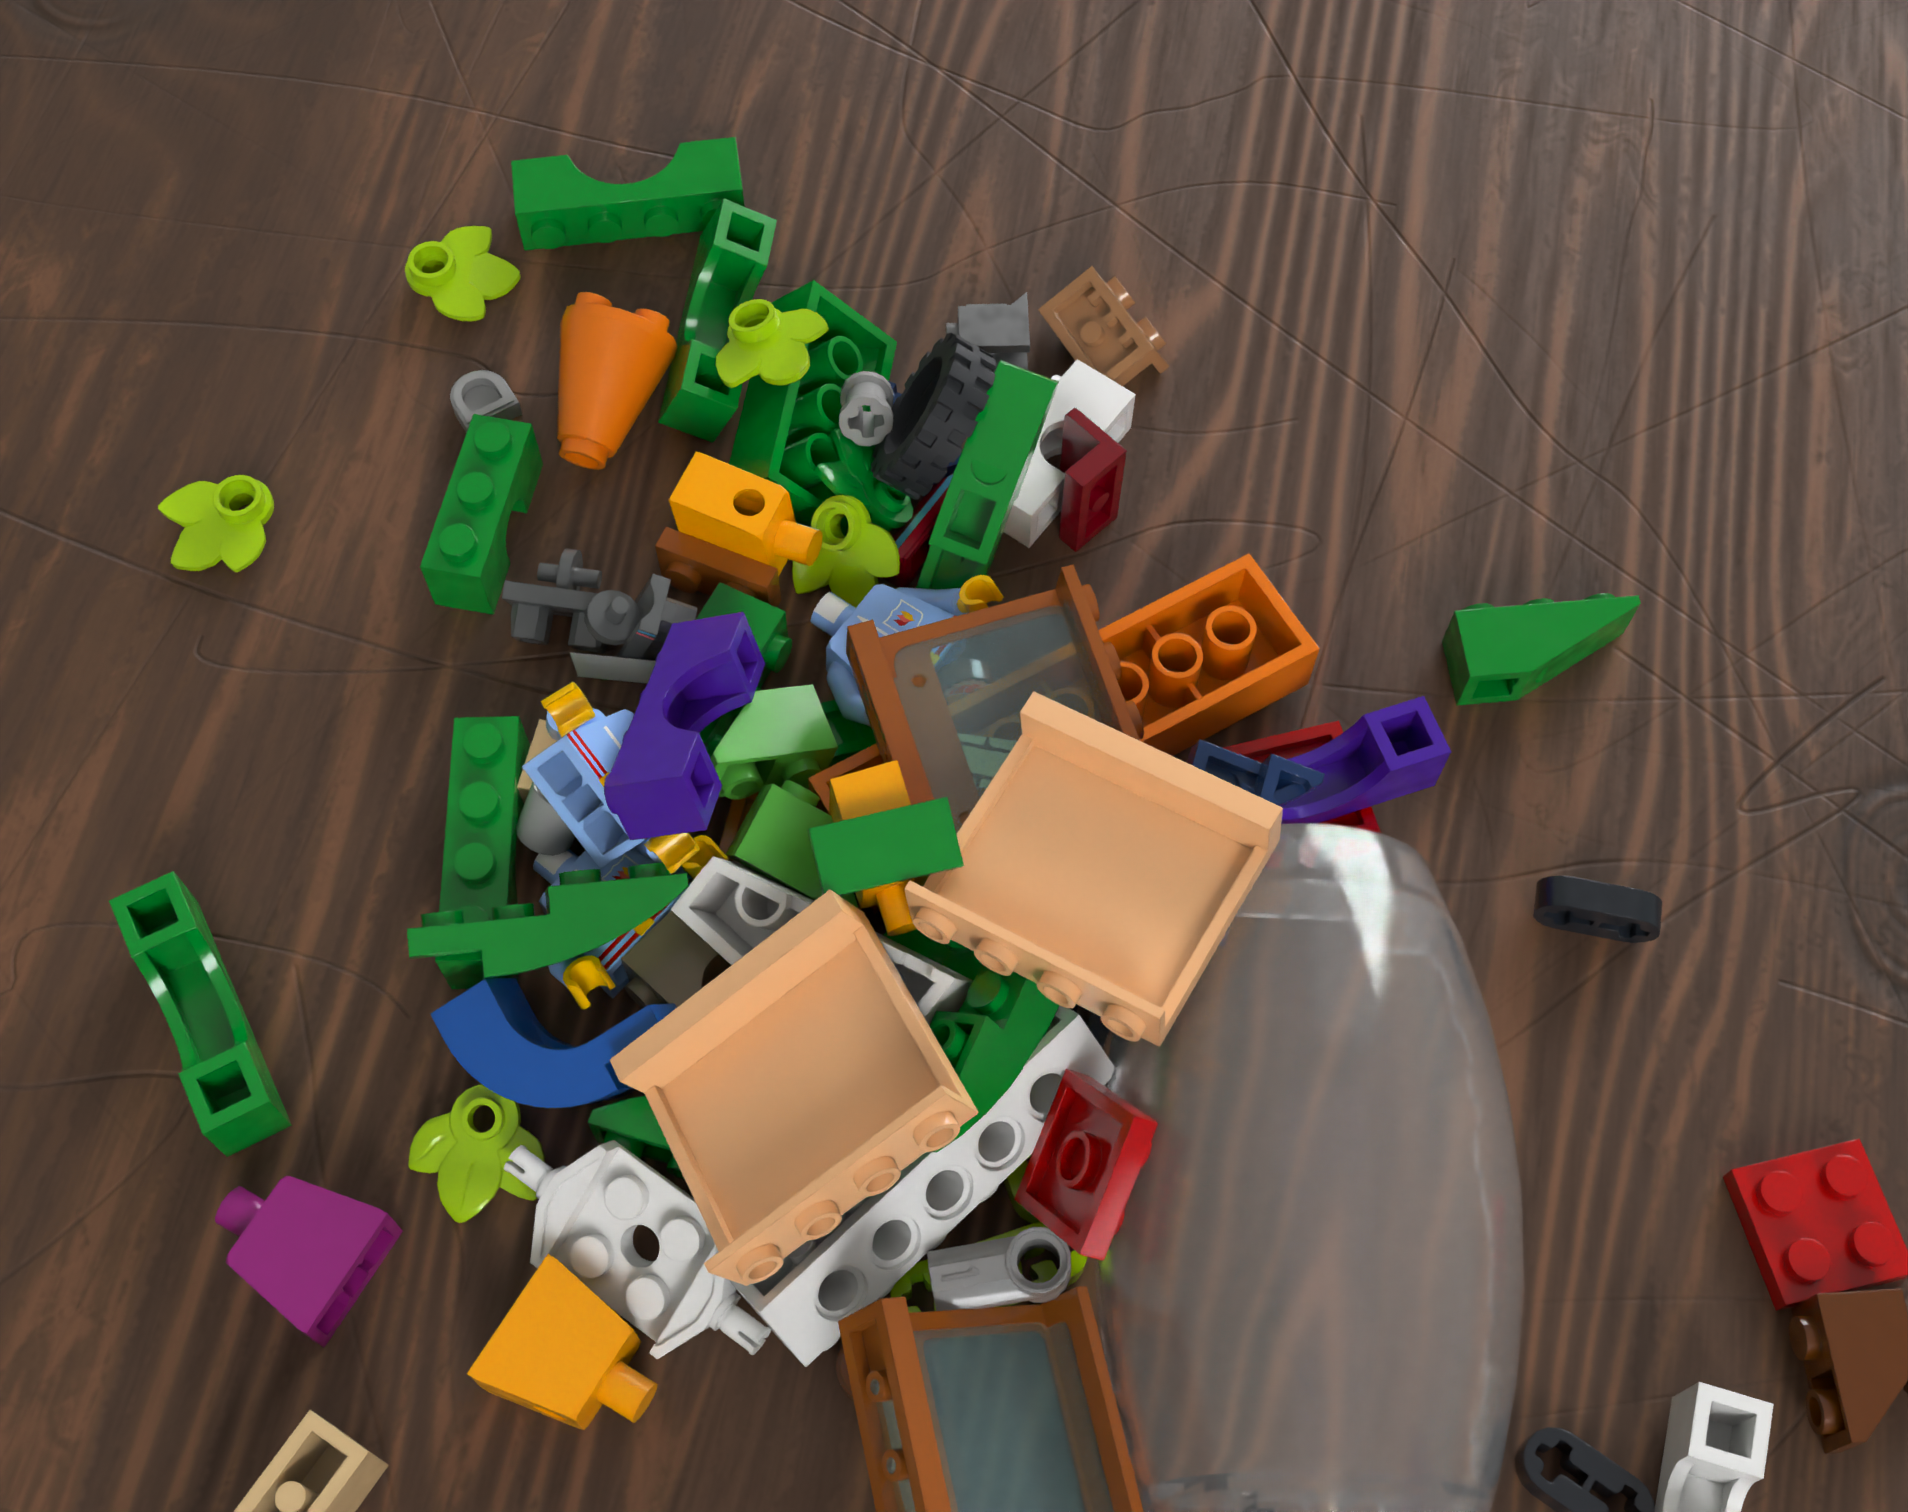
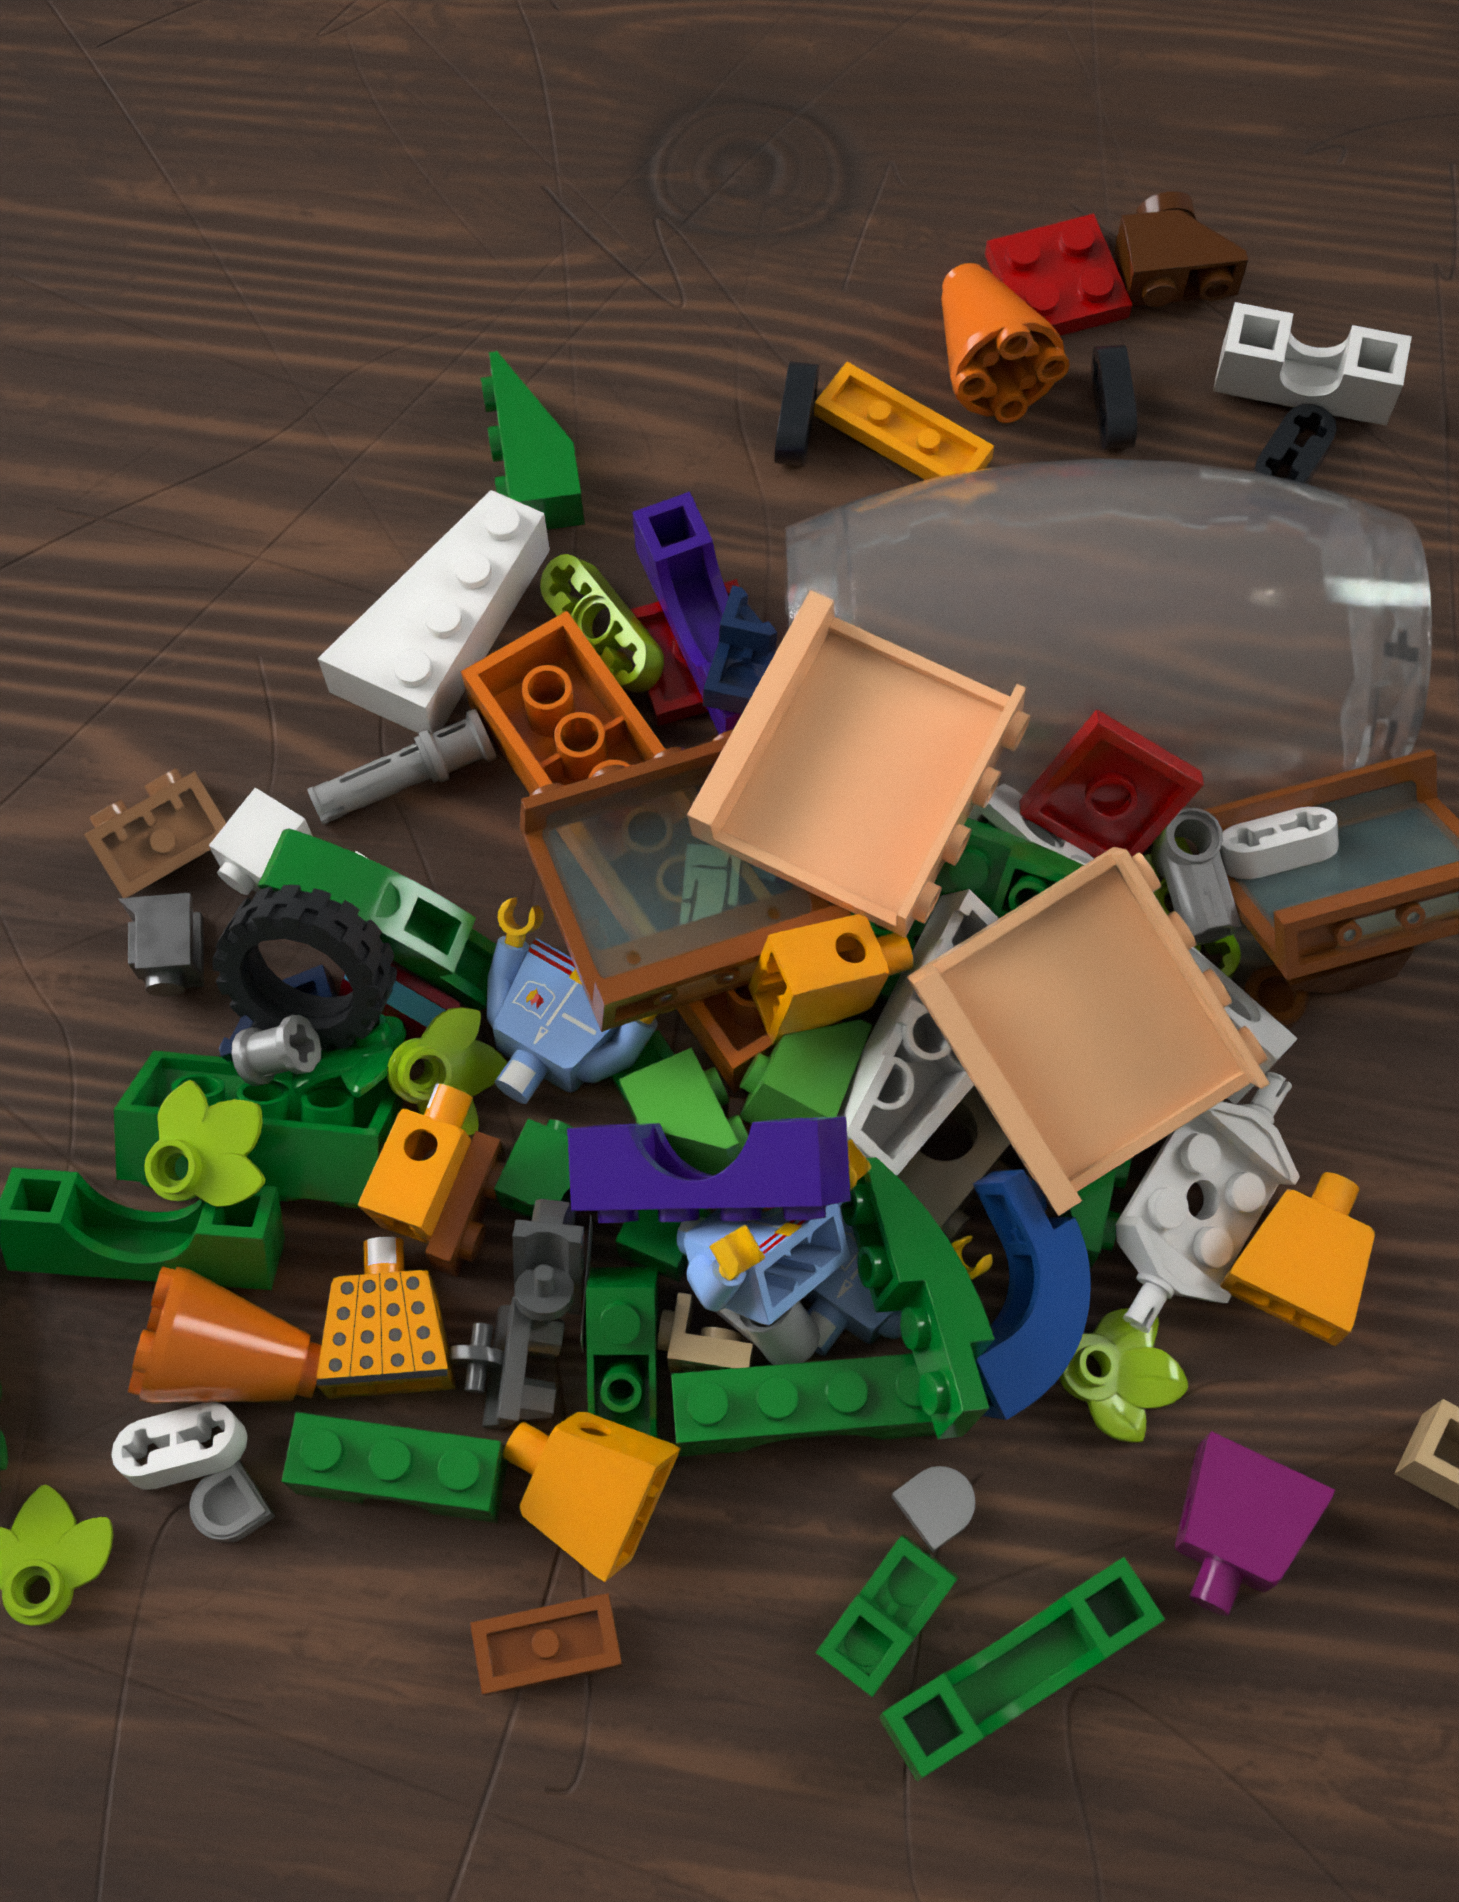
camera: 90 degrees left, 5 degrees up
lime plate [158,475,274,572] -> none
green tile [808,797,964,896] -> none
dark red panel [1059,408,1127,552] -> none
none -> white beam [112,1402,248,1490]
none -> light grey pin [307,708,497,826]
none -> light orange torso [317,1237,456,1399]
none -> white wedge [318,490,550,733]
none -> dark orange plate [470,1593,623,1696]
none -> light orange torso [503,1412,681,1582]
none -> lime beam [540,554,664,693]
none -> green slope [586,1267,659,1438]
none -> light orange plate [814,362,994,501]
none -> green slope [815,1534,959,1697]
none -> light grey tile [891,1466,975,1553]
none -> orange cone [941,263,1070,423]
none -> black beam [1091,345,1137,449]
none -> white beam [1220,806,1339,879]

